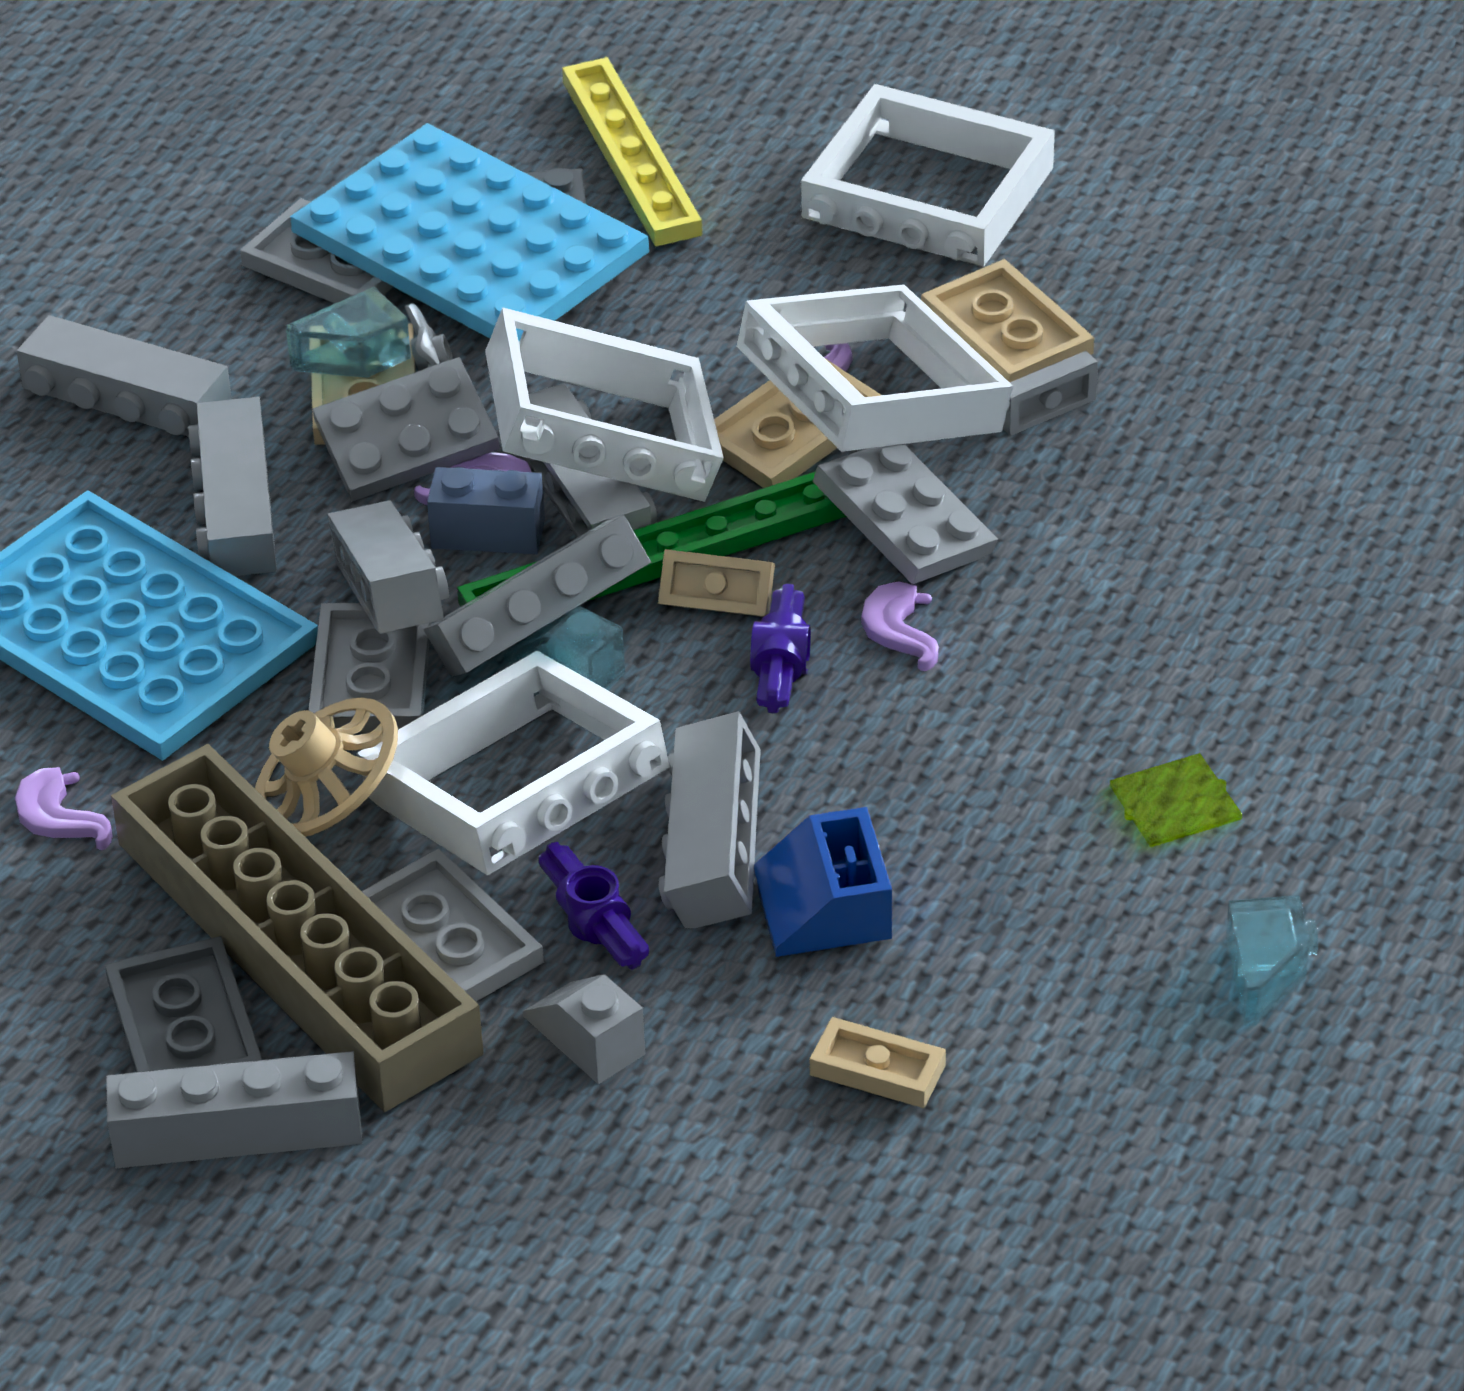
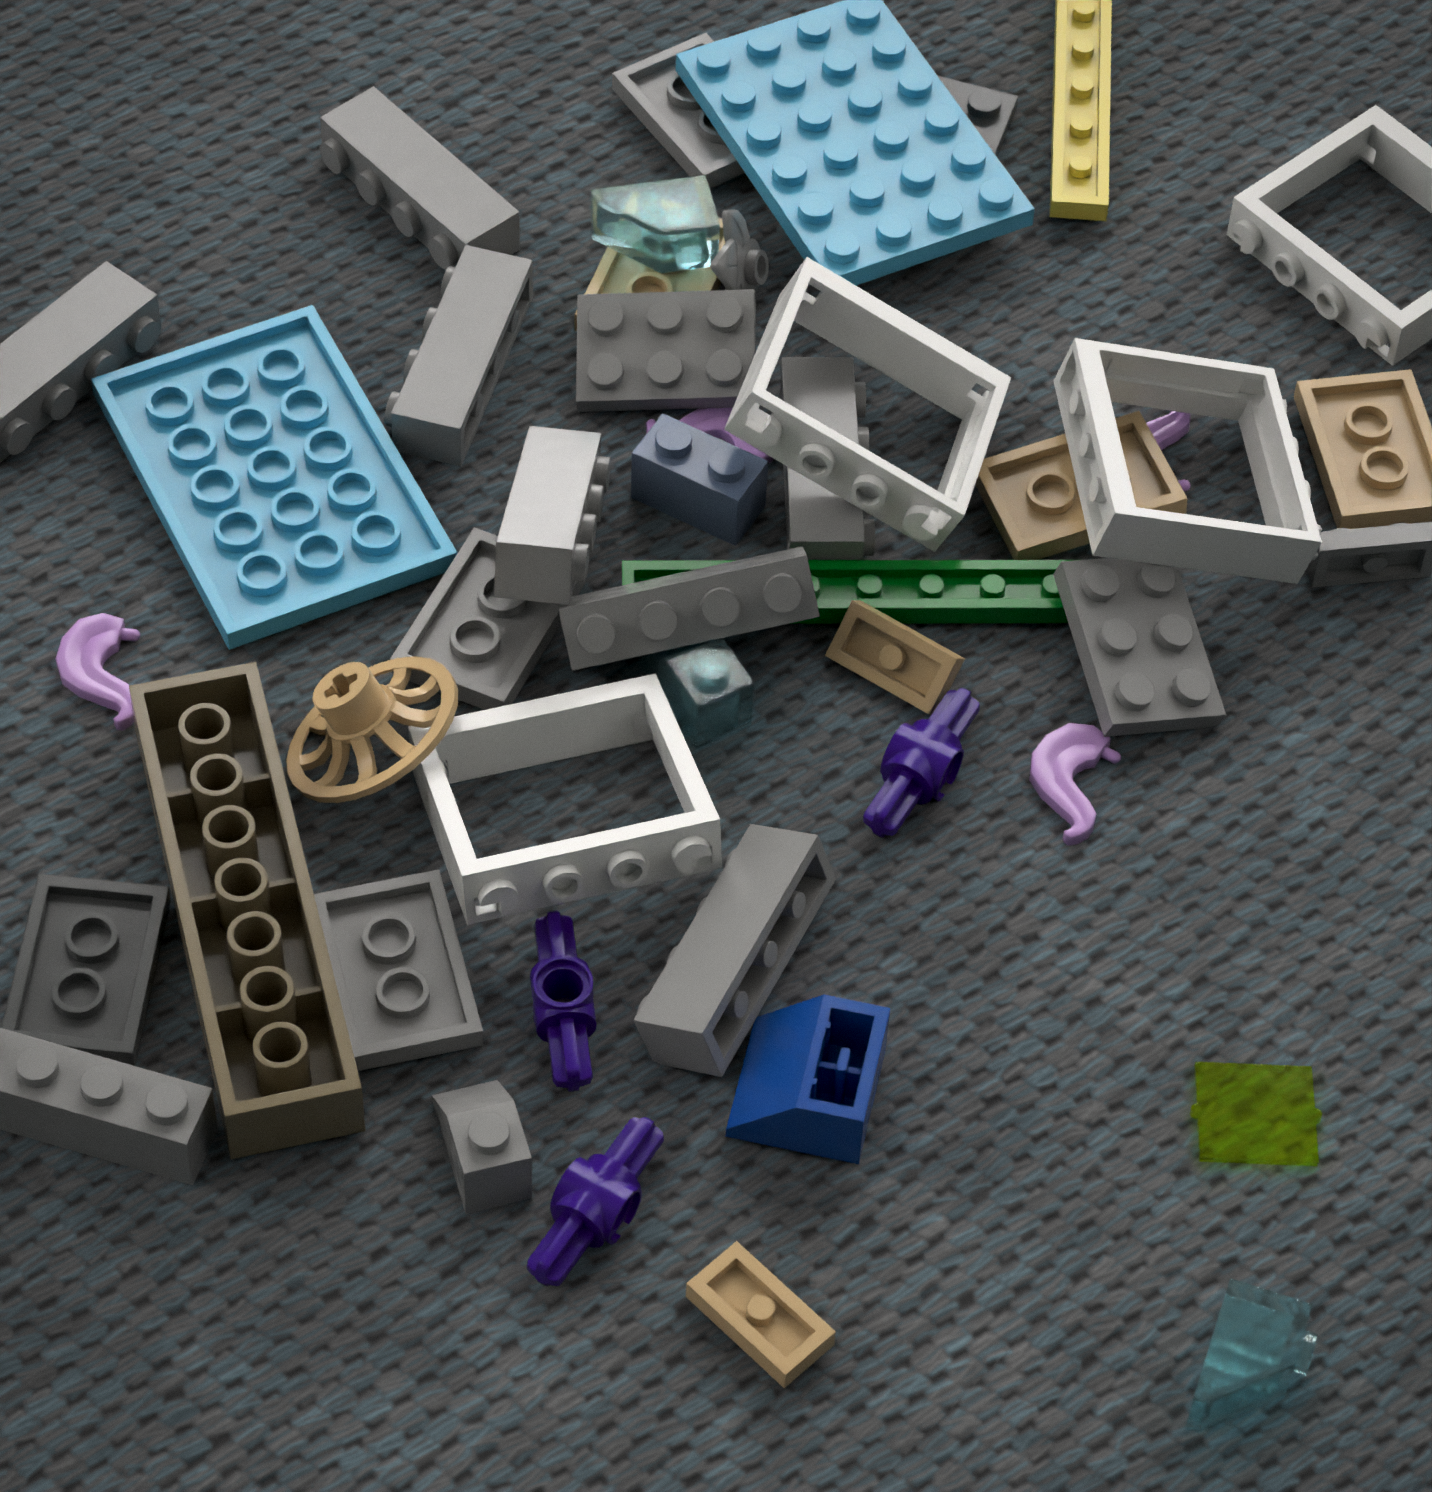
camera: 20 degrees right, 10 degrees up
none -> dark purple axle [526,1117,664,1287]

